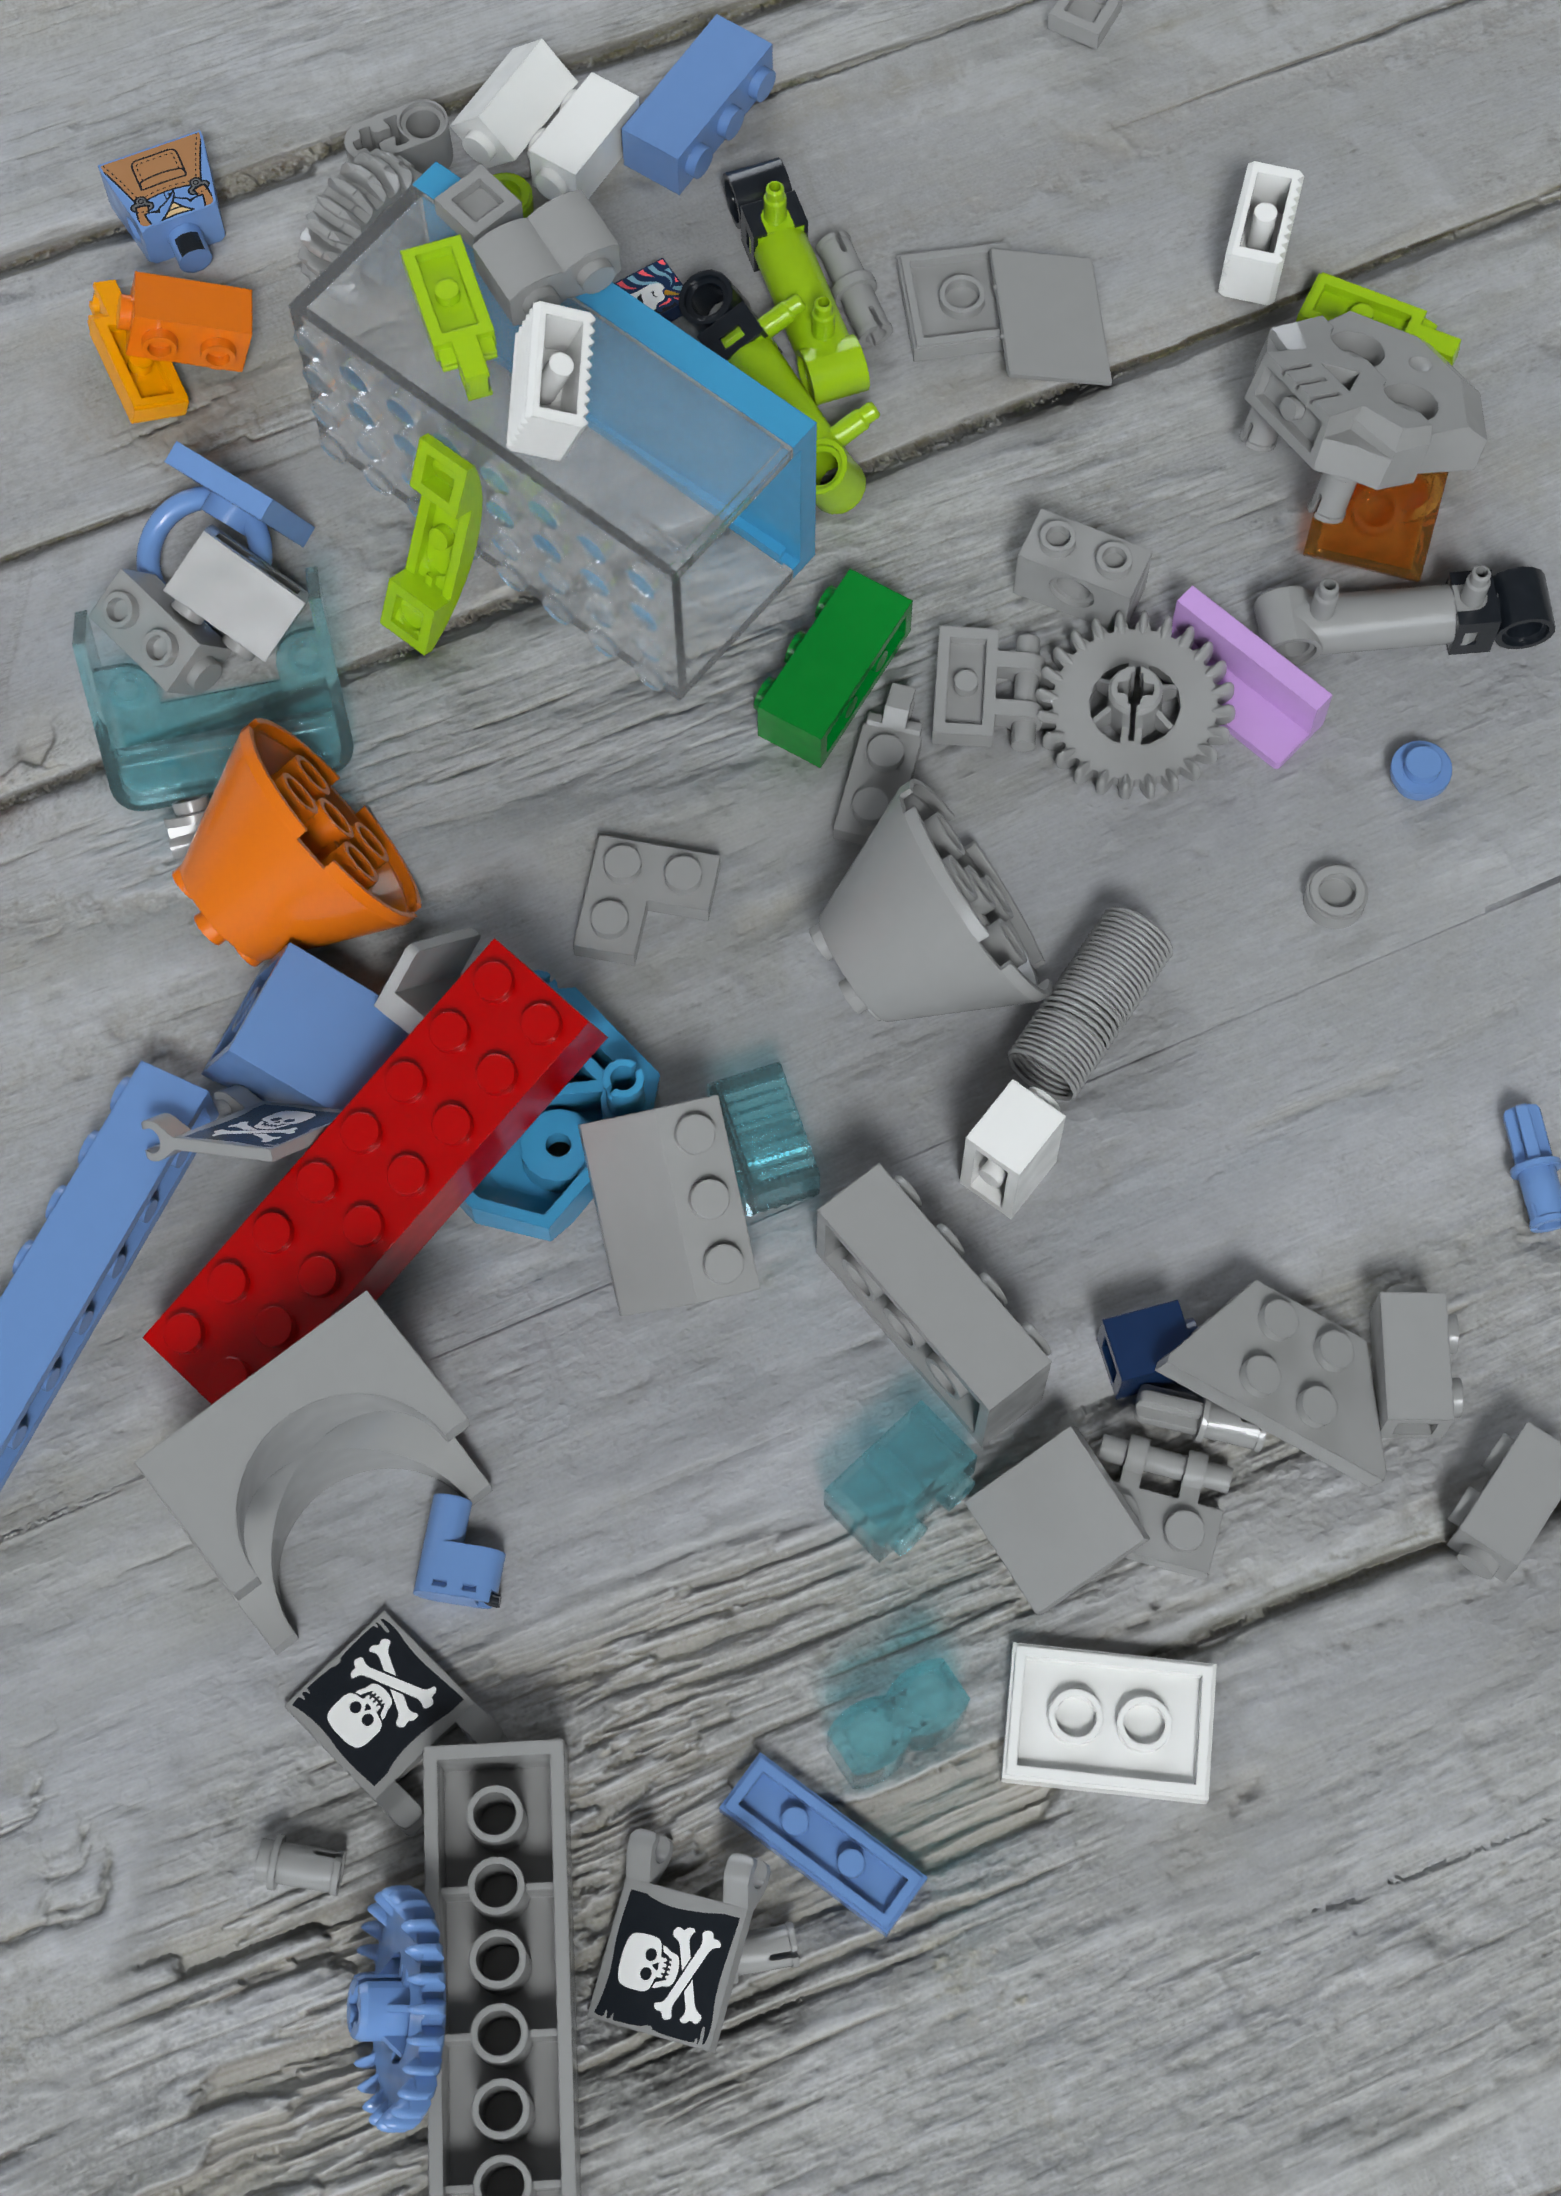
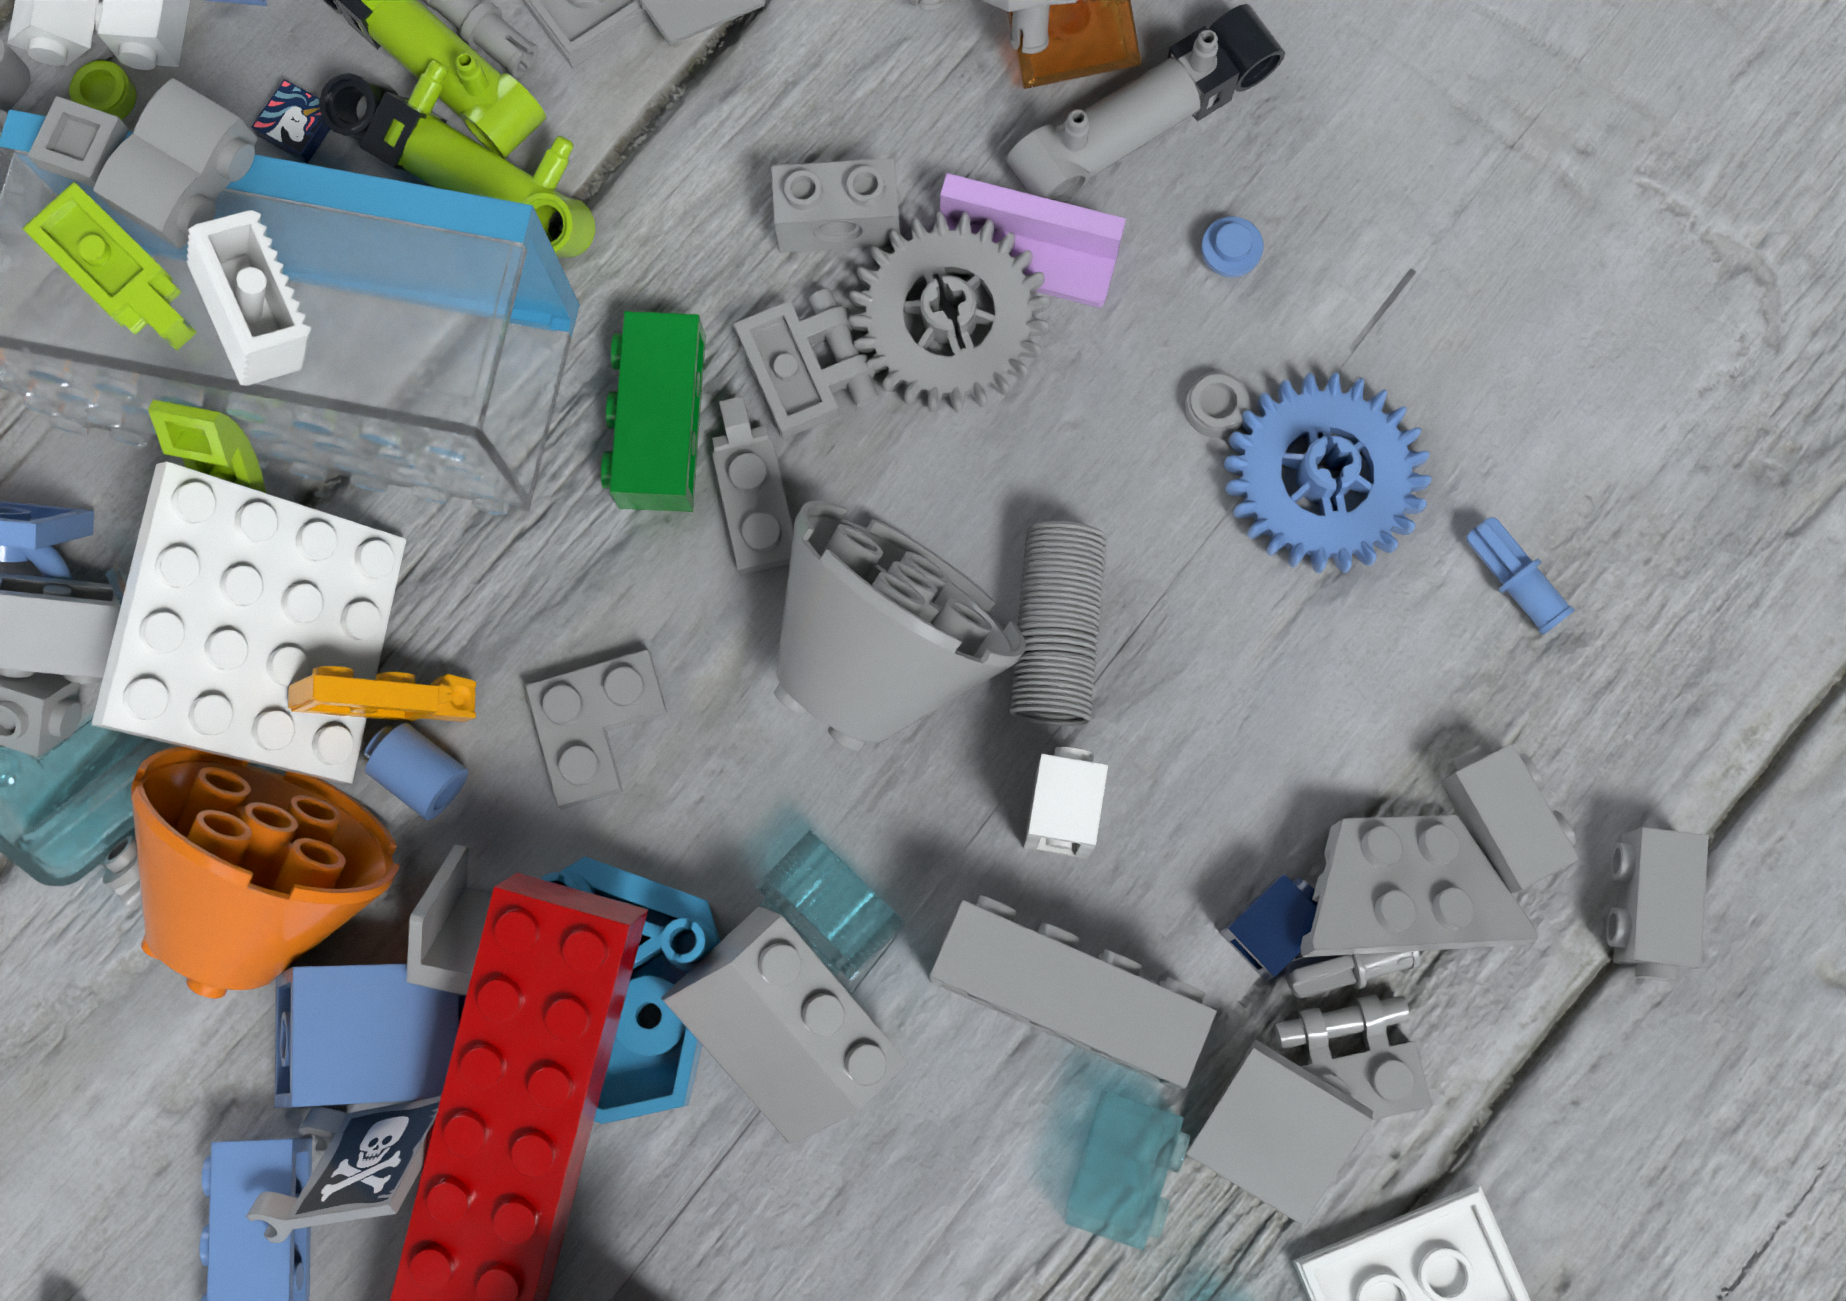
camera: 25 degrees left, 10 degrees up
none -> white plate [91,461,406,784]
none -> light orange hinge [288,666,476,722]
none -> medium blue brick [364,723,468,821]
none -> medium blue gear [1223,372,1432,573]

